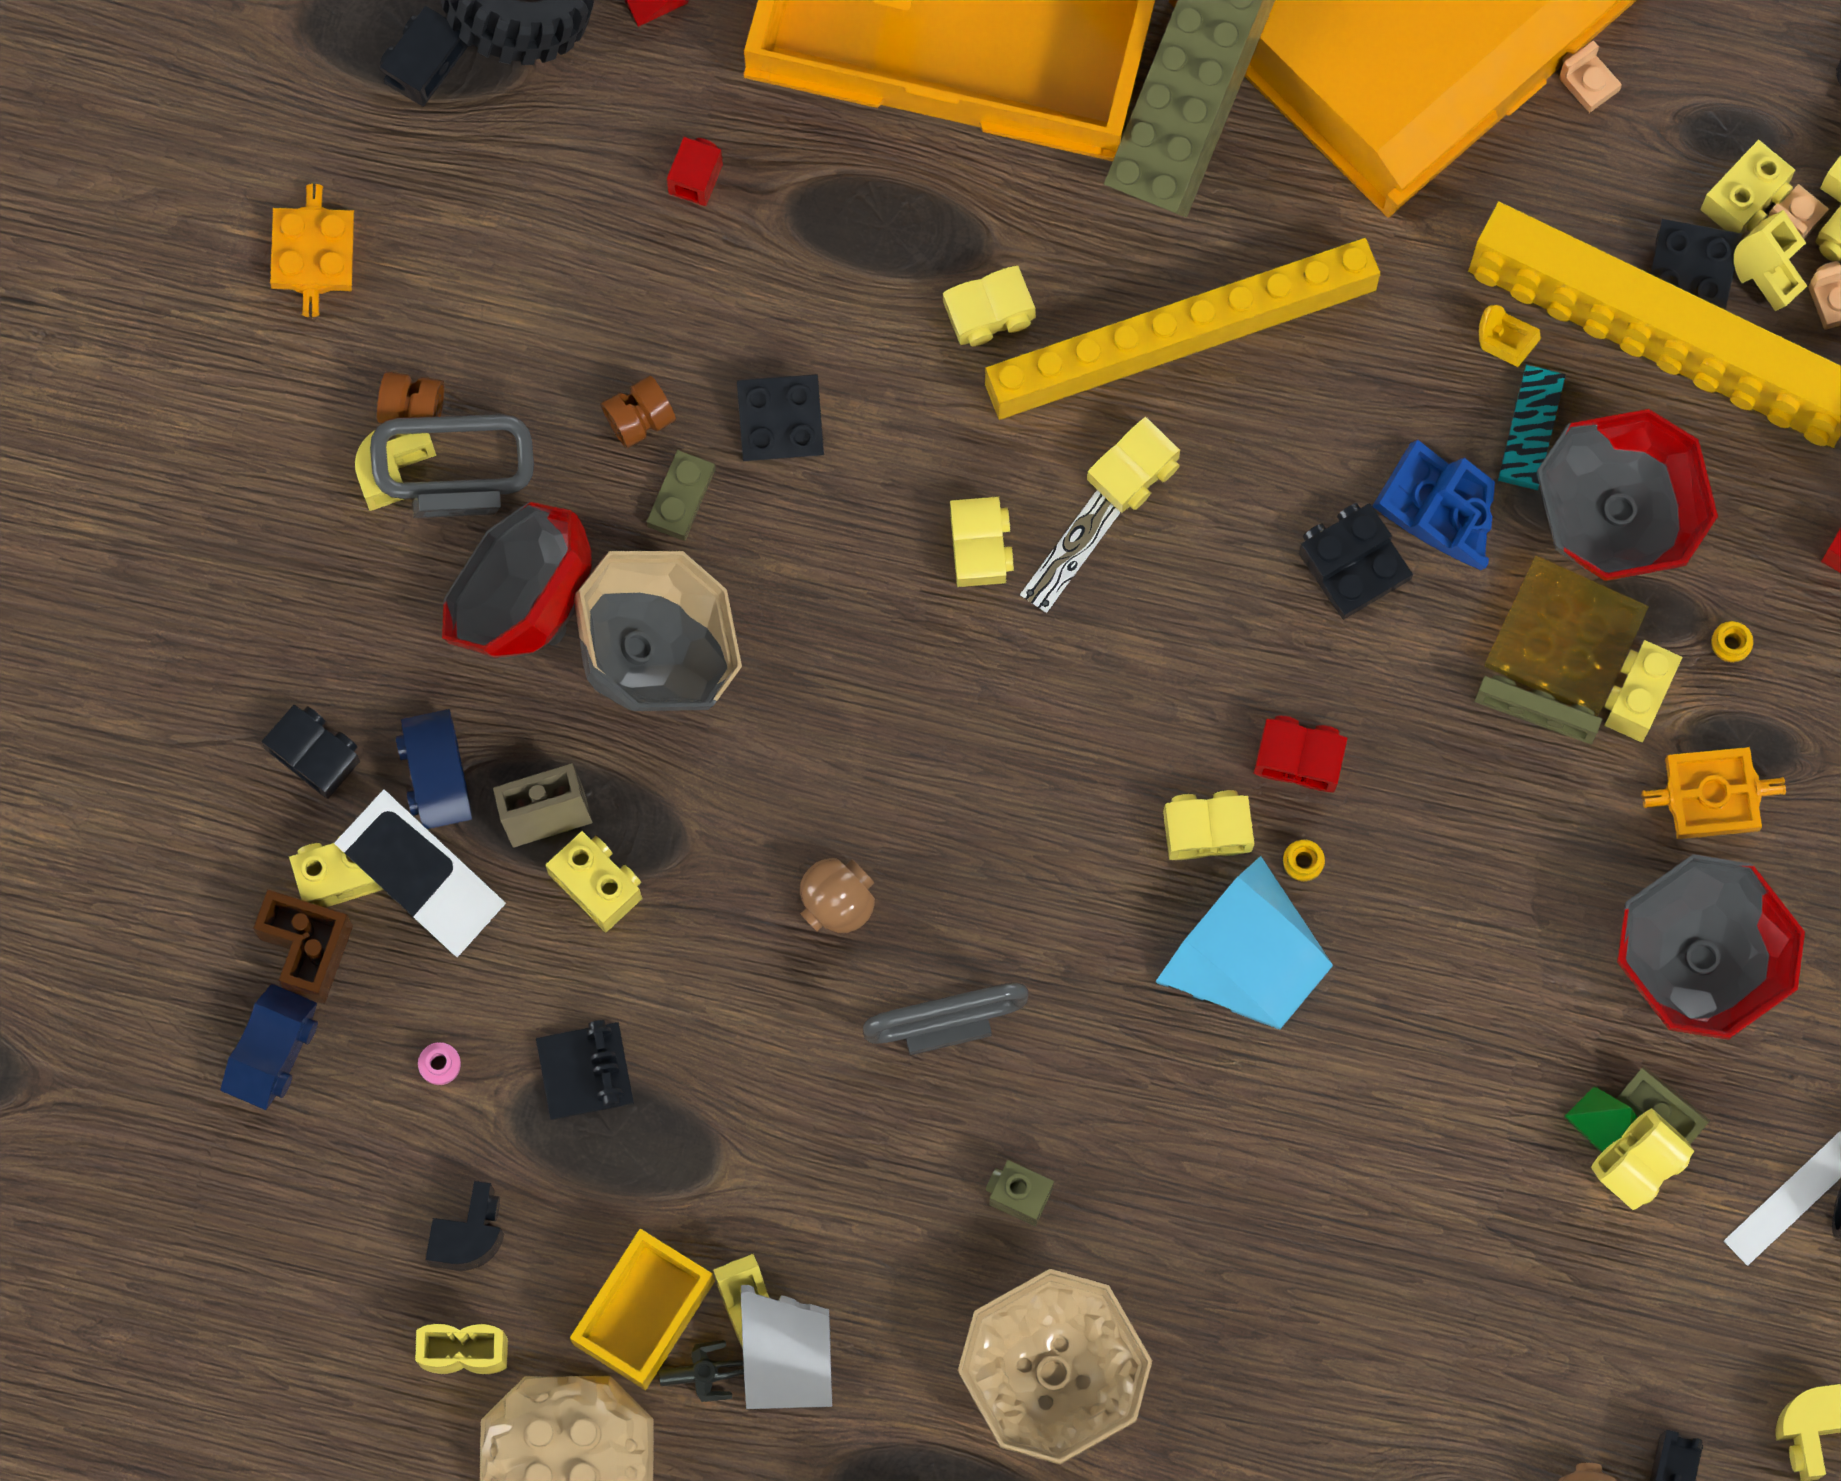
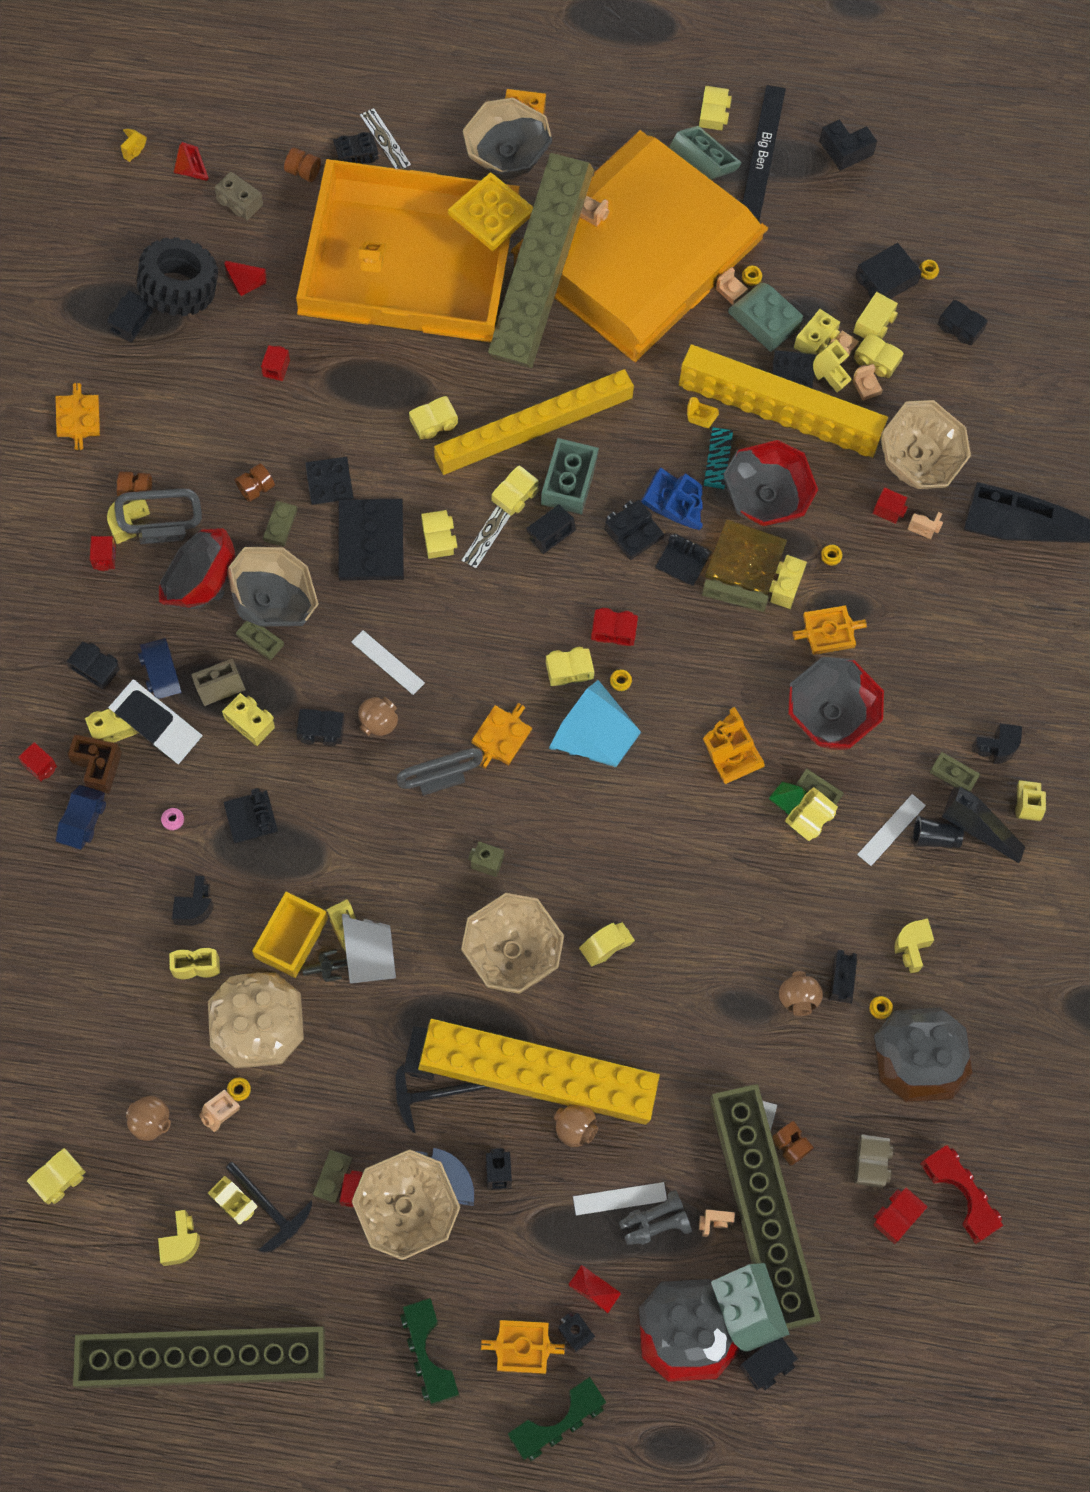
camera: 10 degrees left, 5 degrees down
none -> red brick [18,742,57,782]
none -> red brick [90,536,116,571]
none -> olive plate [236,621,284,661]
none -> black brick [296,709,345,746]
none -> black plate [339,499,404,581]
none -> white sticker [352,631,425,695]
none -> light orange plate [471,703,532,769]
none -> black hinge [526,504,576,554]
none -> sand green brick [541,438,599,515]
none -> light yellow brick [579,922,635,966]
none -> black hinge [655,533,712,586]
none -> light orange slope [703,707,765,784]
none -> sand green brick [728,283,803,352]
none -> yellow plate [742,266,762,286]

